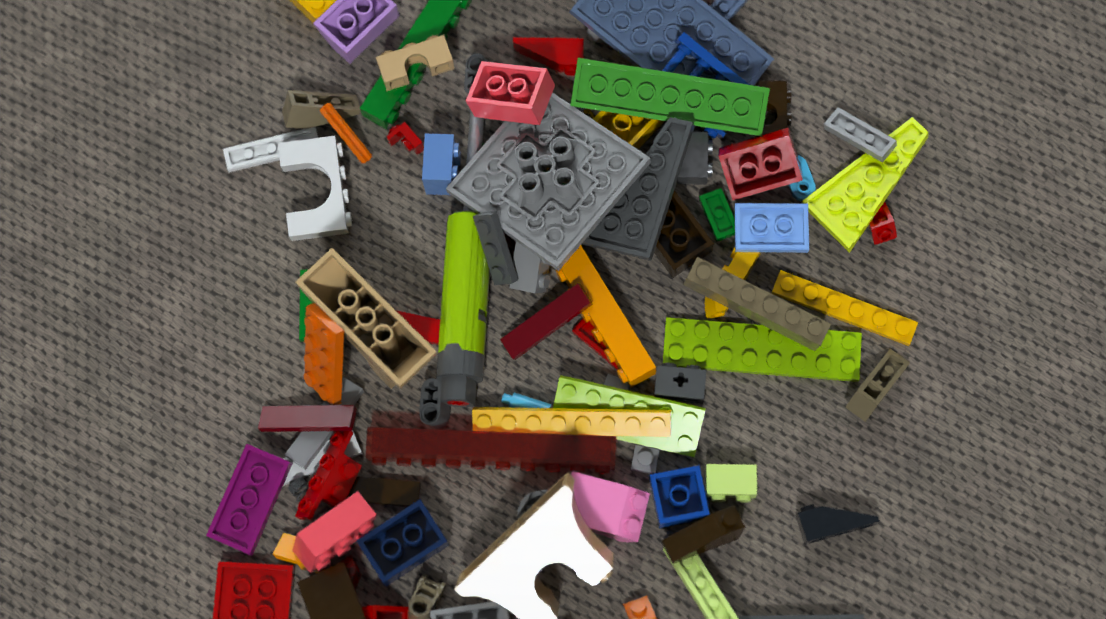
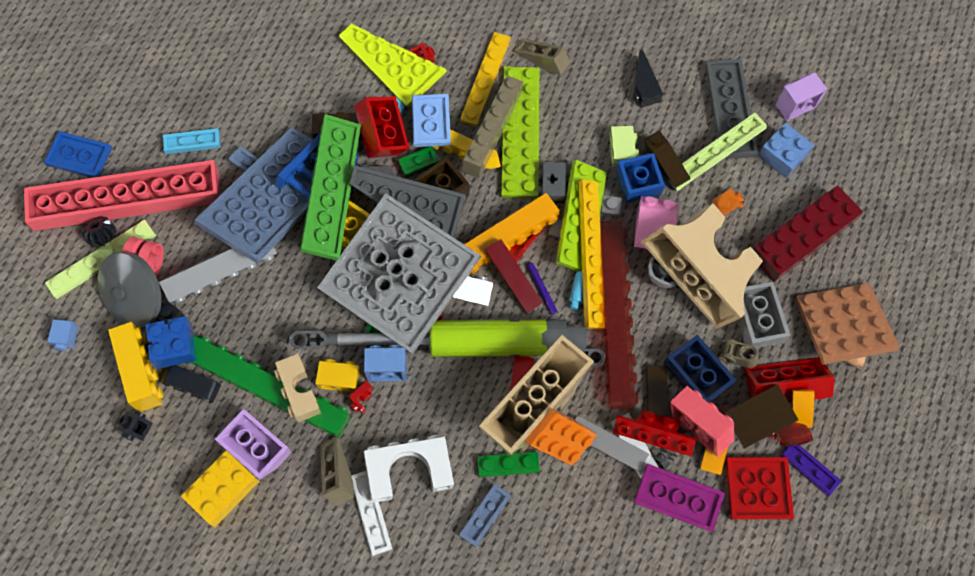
camera: 100 degrees left, 5 degrees down
tile [258,405,357,432] -> none
orange axle [320,103,372,163] -> none
coral brick [466,61,555,125] -> none
dark grey plate [473,211,518,285] -> none
red slope [513,37,584,76] -> none
light grey plate [824,107,897,163] -> none
none -> yellow brick [316,359,360,392]
none -> sand blue plate [459,484,511,548]
none -> dark purple bar [527,263,558,315]

